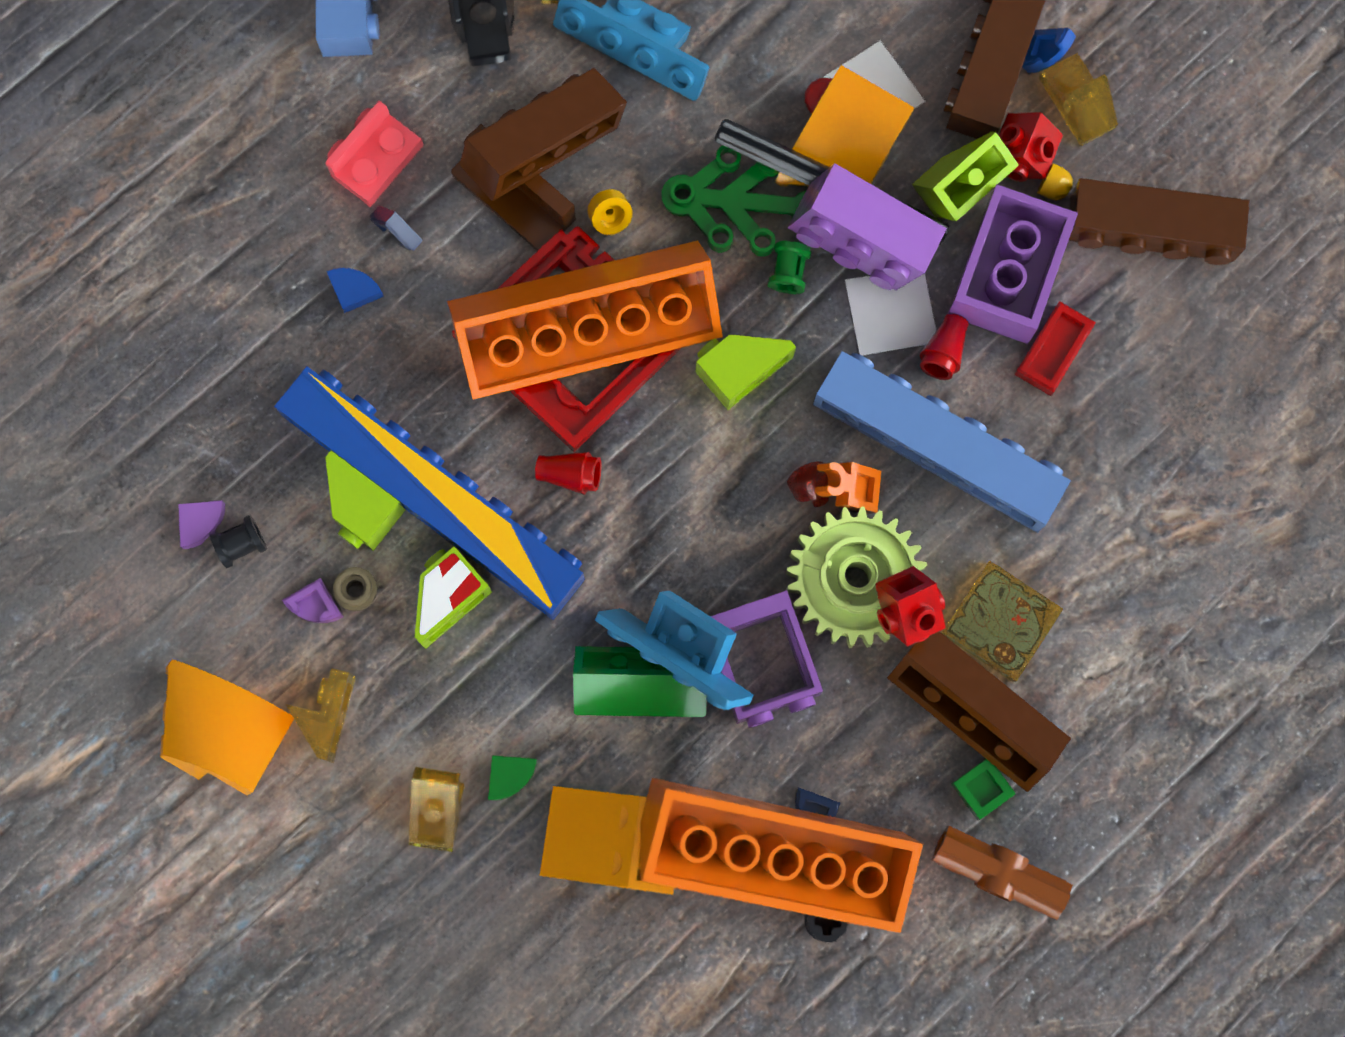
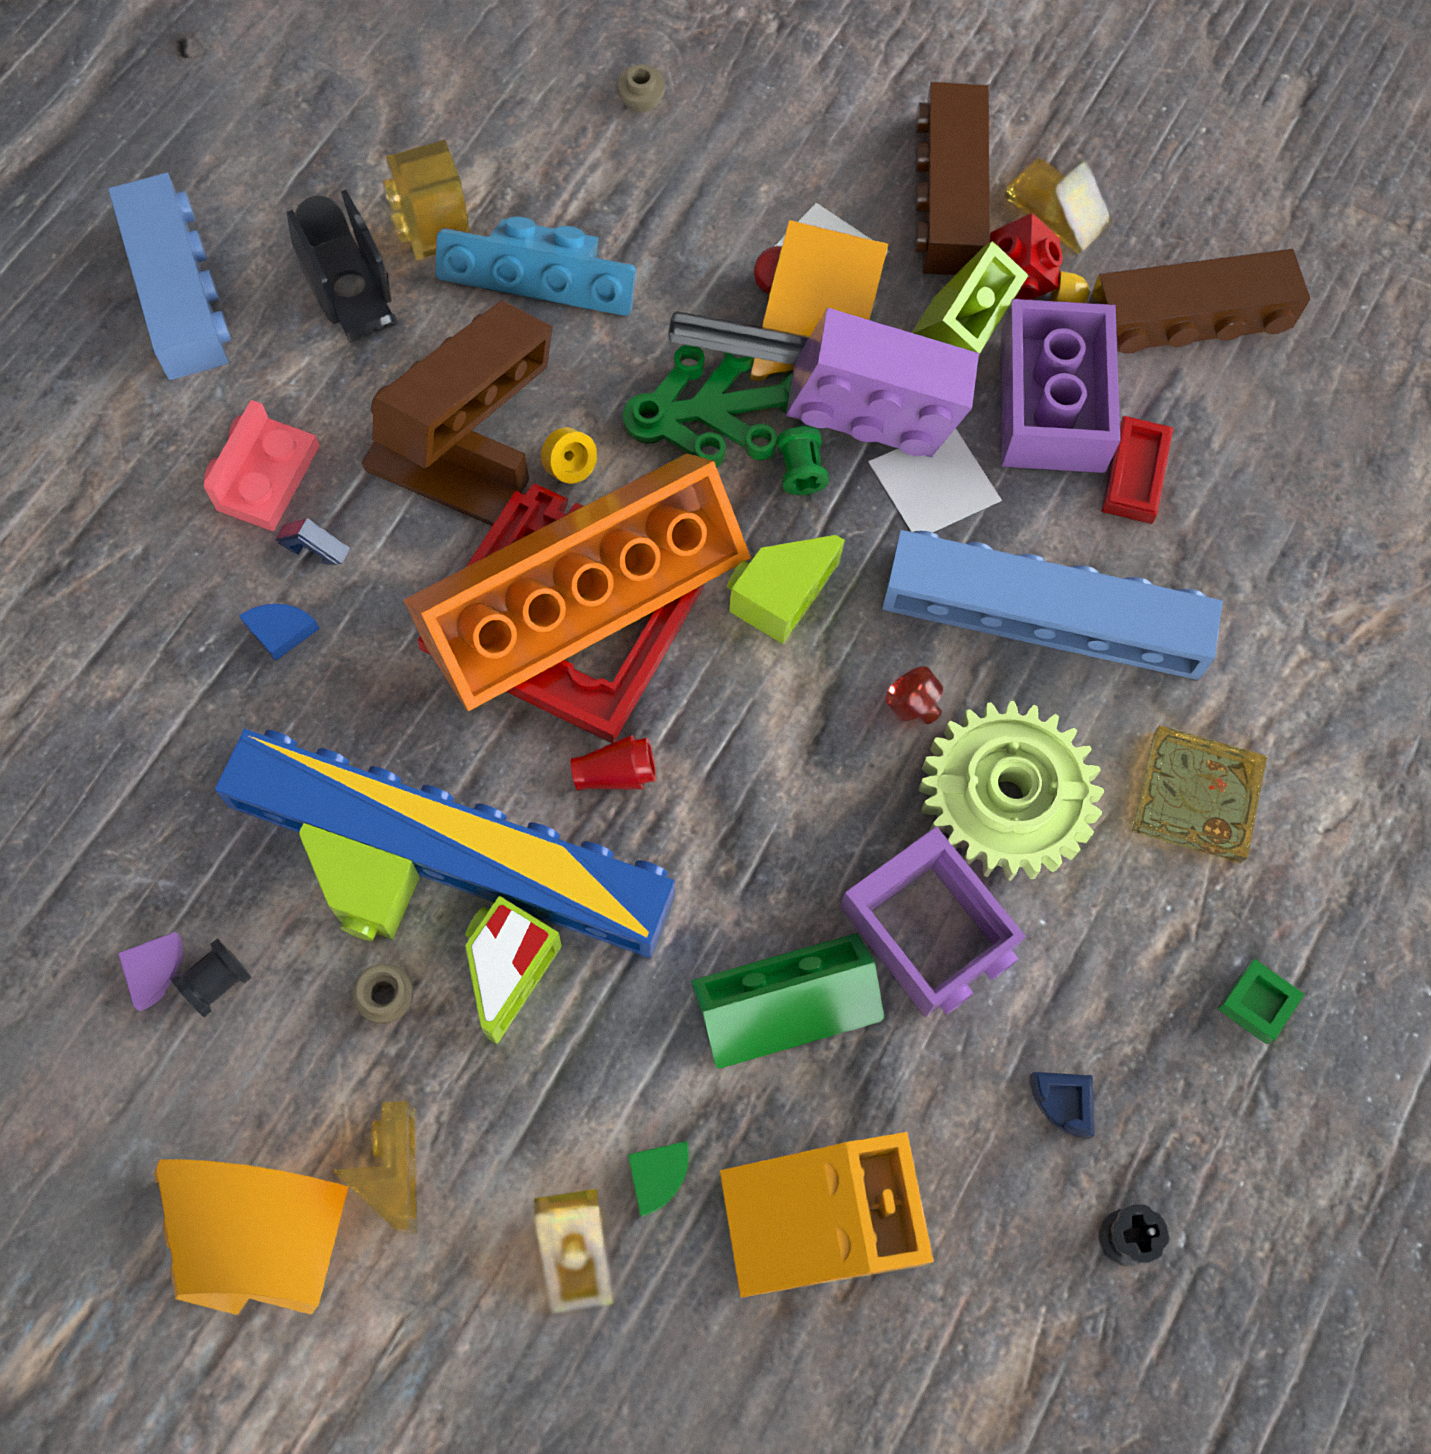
camera: 20 degrees left, 10 degrees down
medium lavender tile [282,578,344,623] -> none
dark azure bracket [595,591,753,710] -> none
orange slope [640,778,923,933] -> none
orange plate [815,462,881,514] -> none
red brick [875,566,946,646] -> none
reddish brown brick [887,632,1071,792] -> none
red cone [920,314,969,380] -> none
dark orange piece [931,826,1073,920] -> none
blue tile [1022,28,1076,74] -> none

